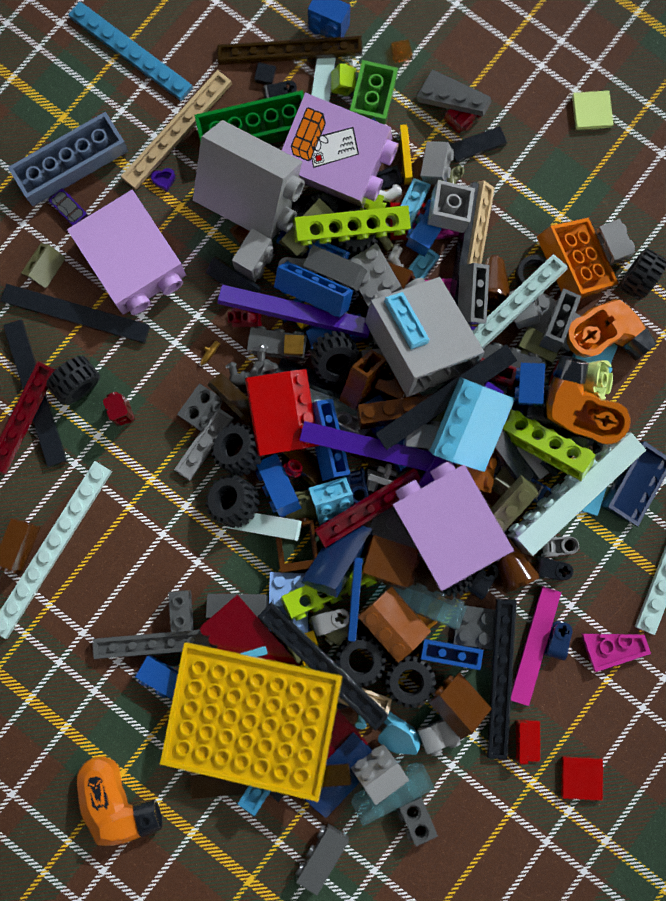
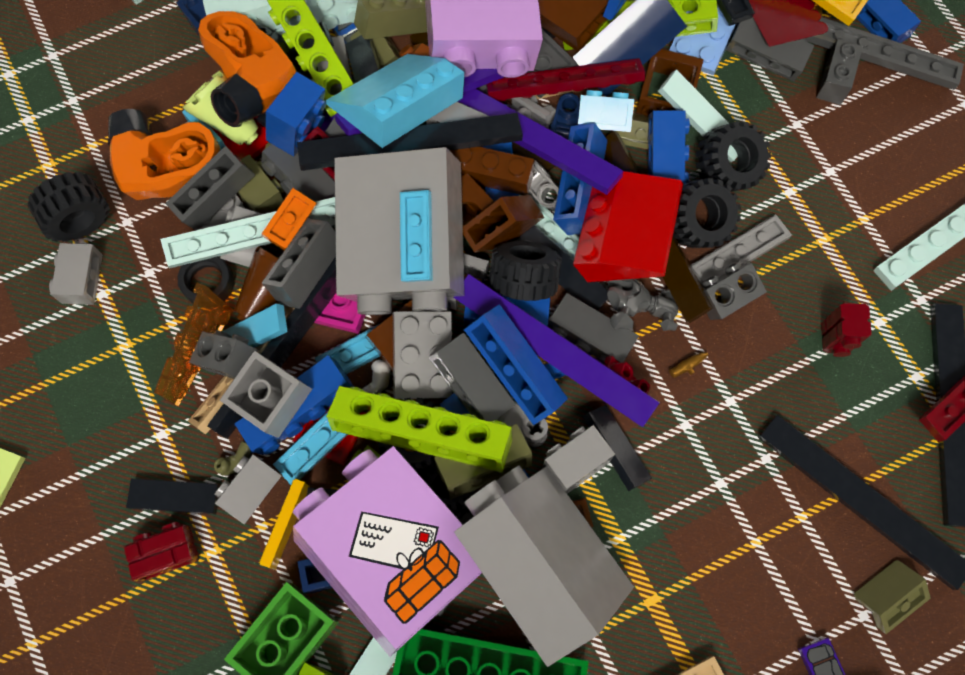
camera: 150 degrees left, 10 degrees down
black tyre [46,356,100,405] -> none
lavender brick [67,190,186,315] -> none
dark purple tile [151,168,176,192] -> none
pearl gold tile [284,335,304,356] -> none
dark red plate [284,459,302,478] -> none
white arm [379,184,402,202] -> none
dark grey wing [417,69,491,116] -> none
orange slope [536,218,619,299] -> none
none -> clear orange wing [154,282,234,406]
none -> dark grey brick [189,330,258,379]
none -> medium azure tile [222,304,287,348]
none -> orange plate [262,188,317,250]

